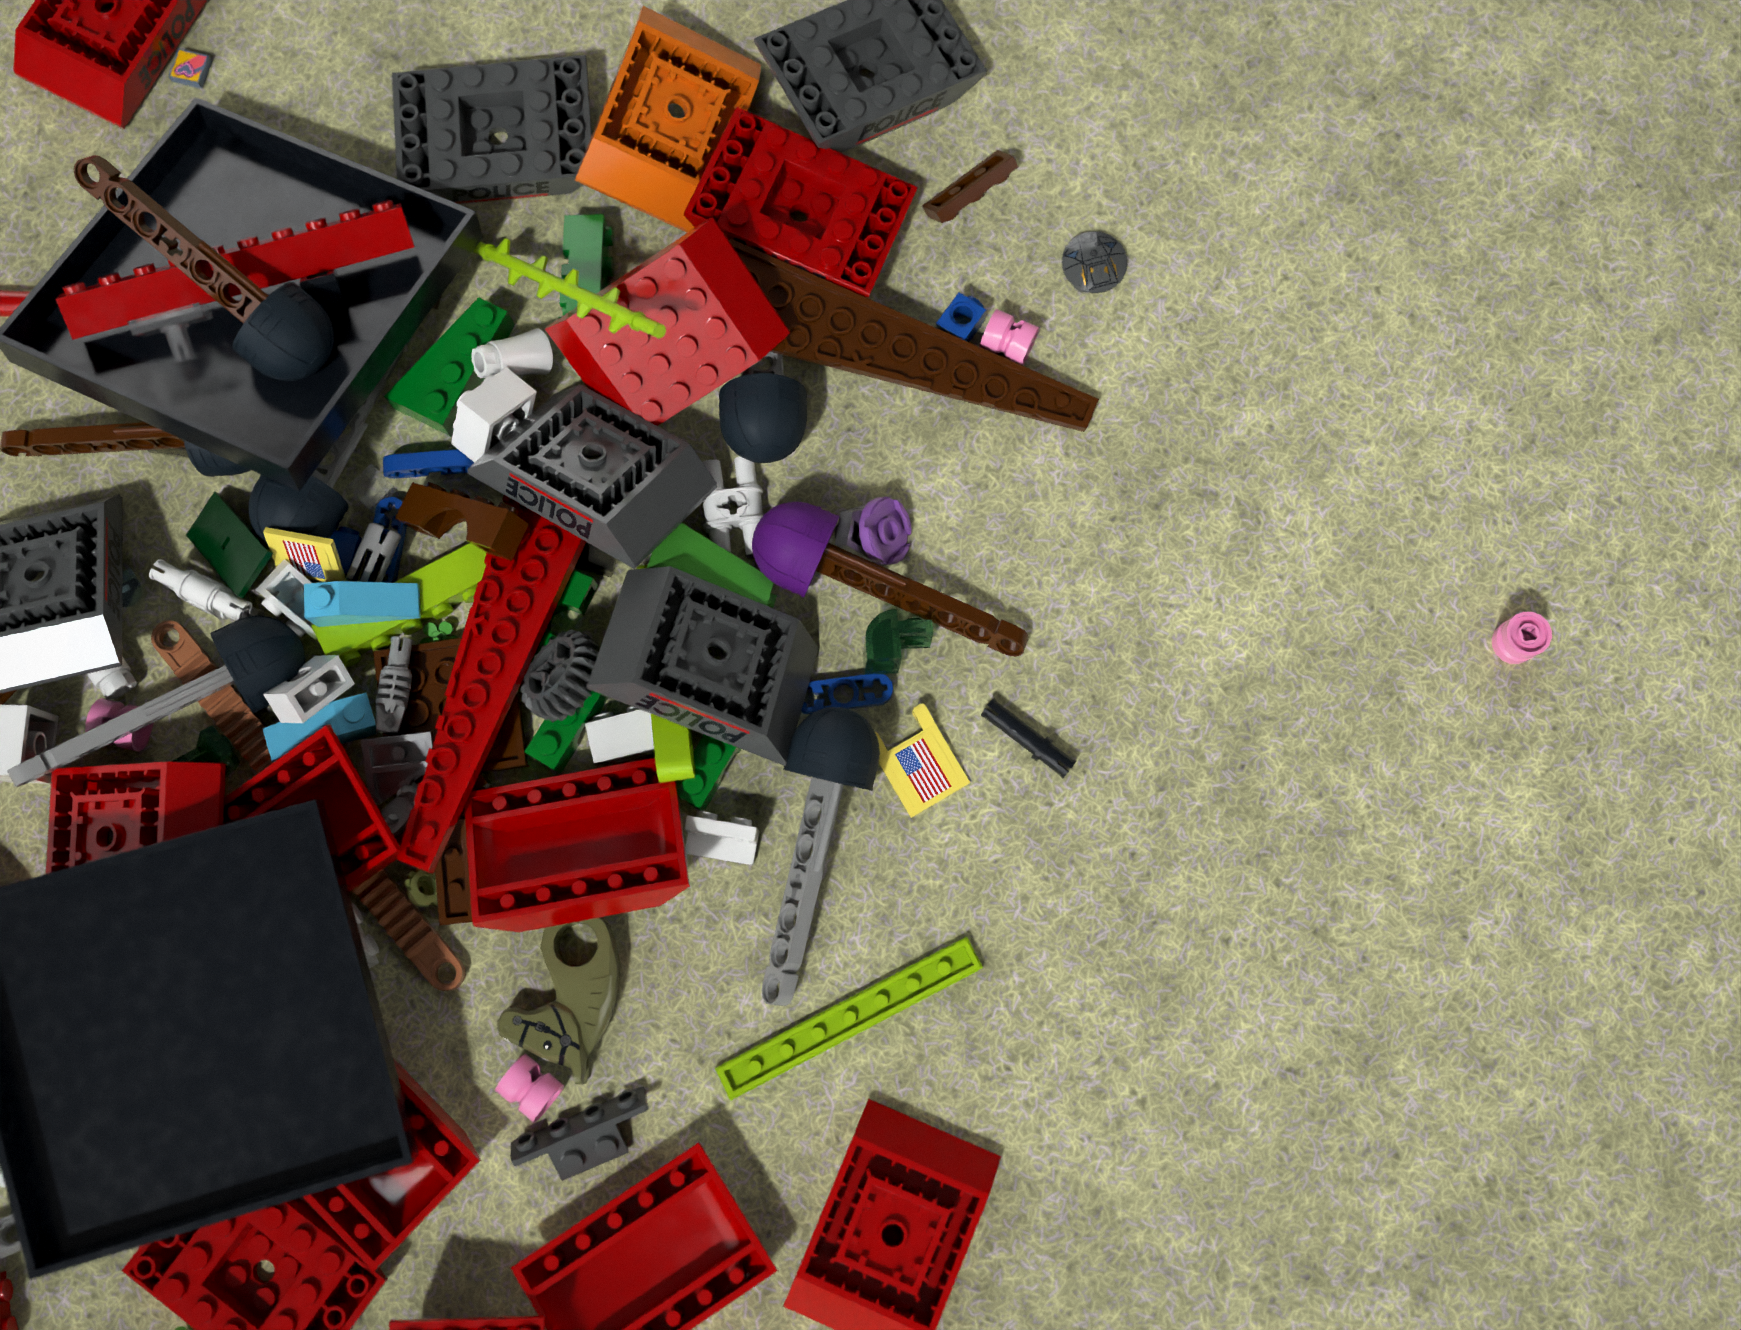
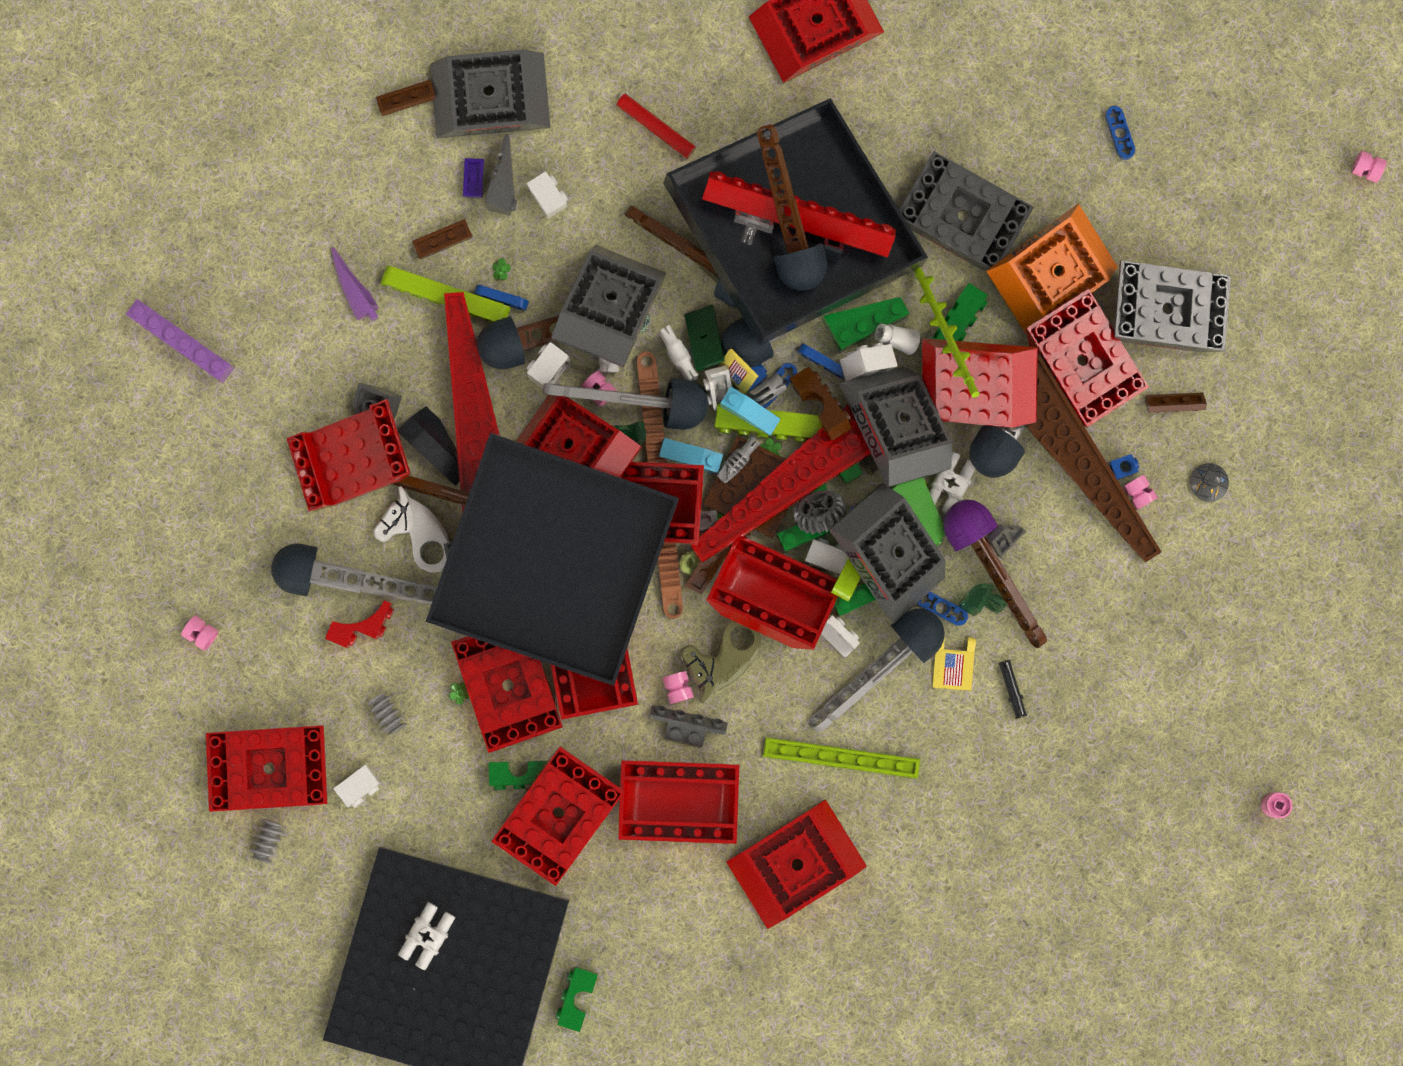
camera: 30 degrees right, 5 degrees up
tile [168,49,212,89] -> none
white brick [263,655,355,723] -> none
flat silver wing [361,731,435,806] -> none
medium lavender tile [859,497,911,565] -> none

